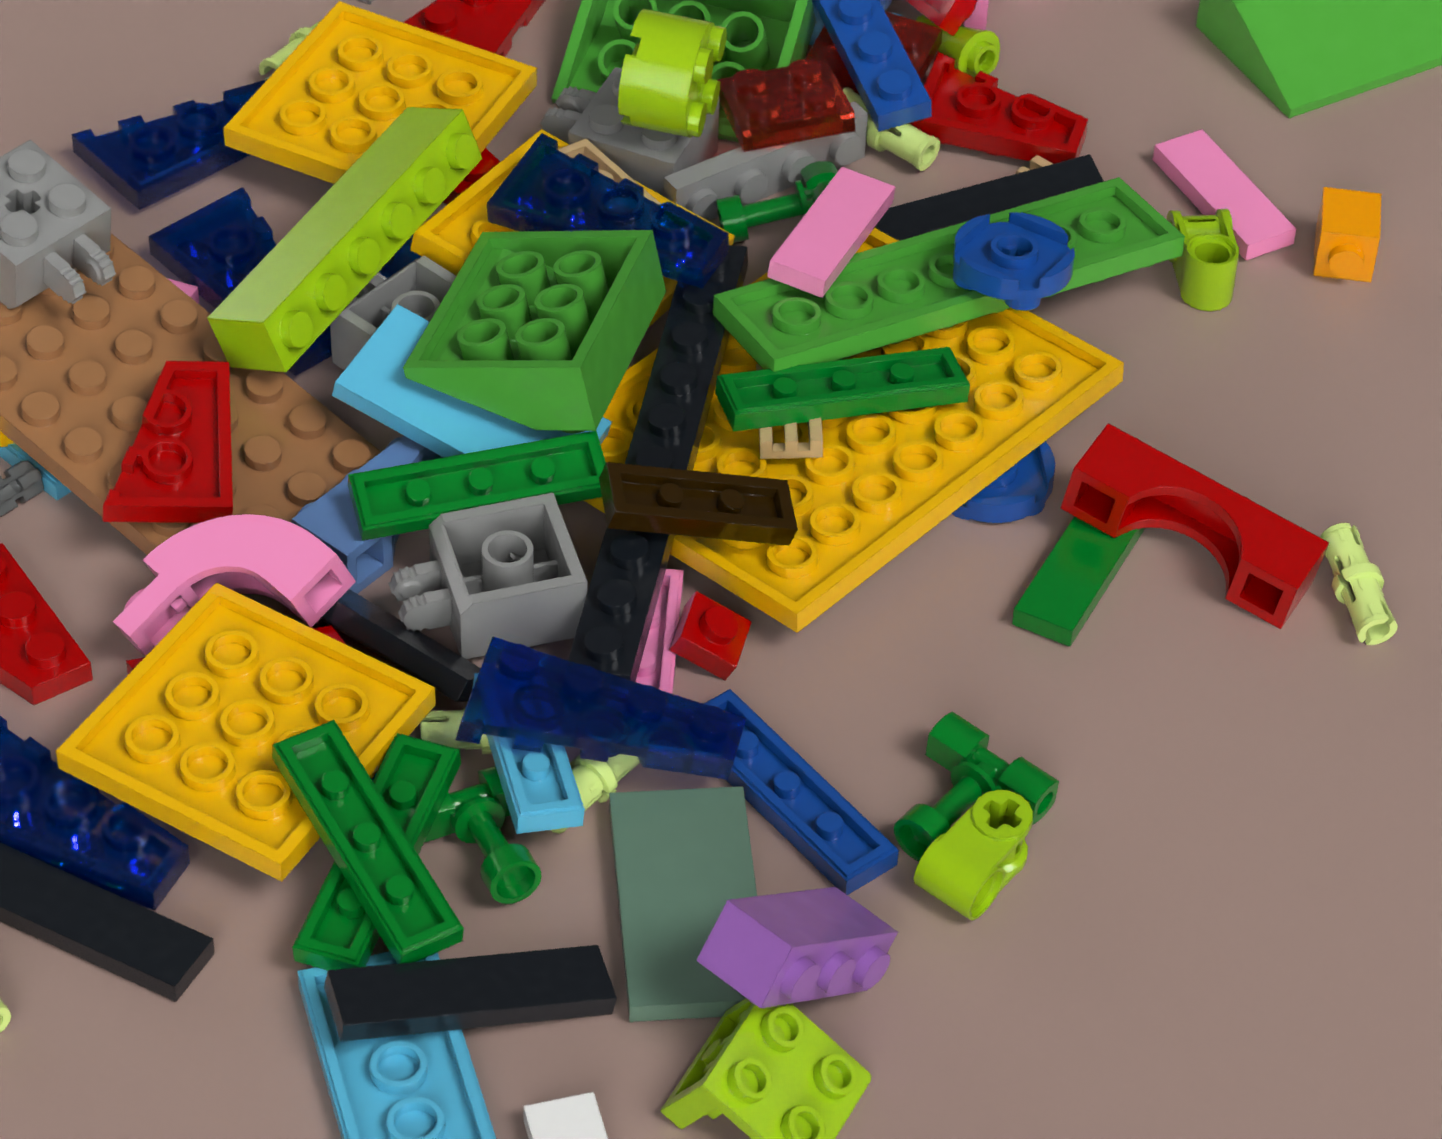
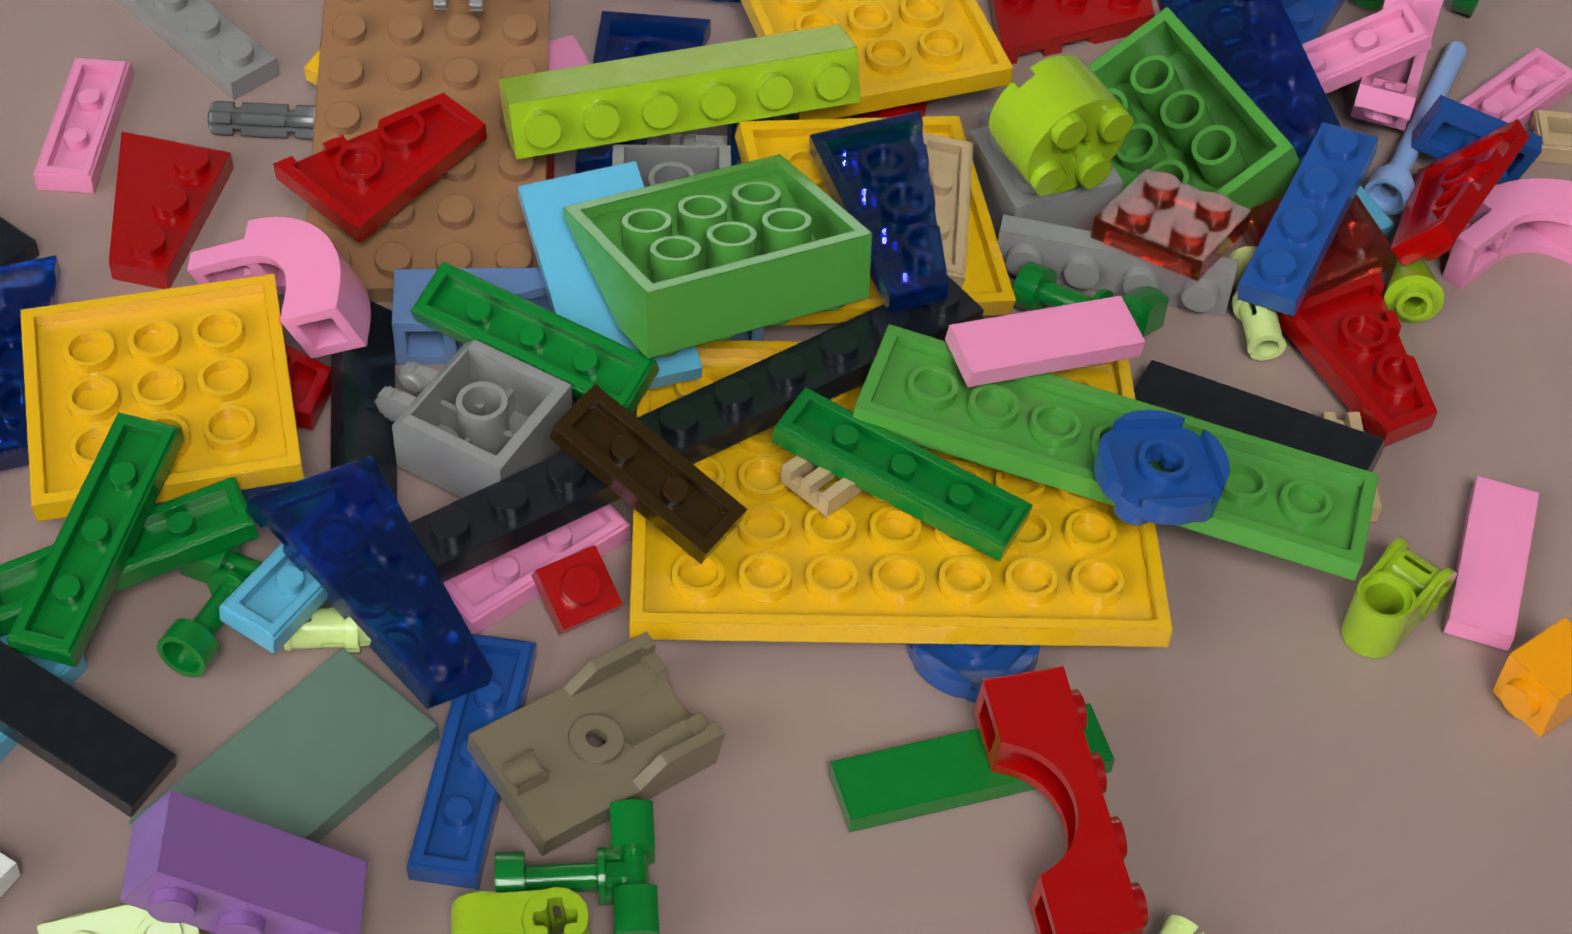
camera: 45 degrees right, 5 degrees up
none -> dark tan piece [467,632,725,856]

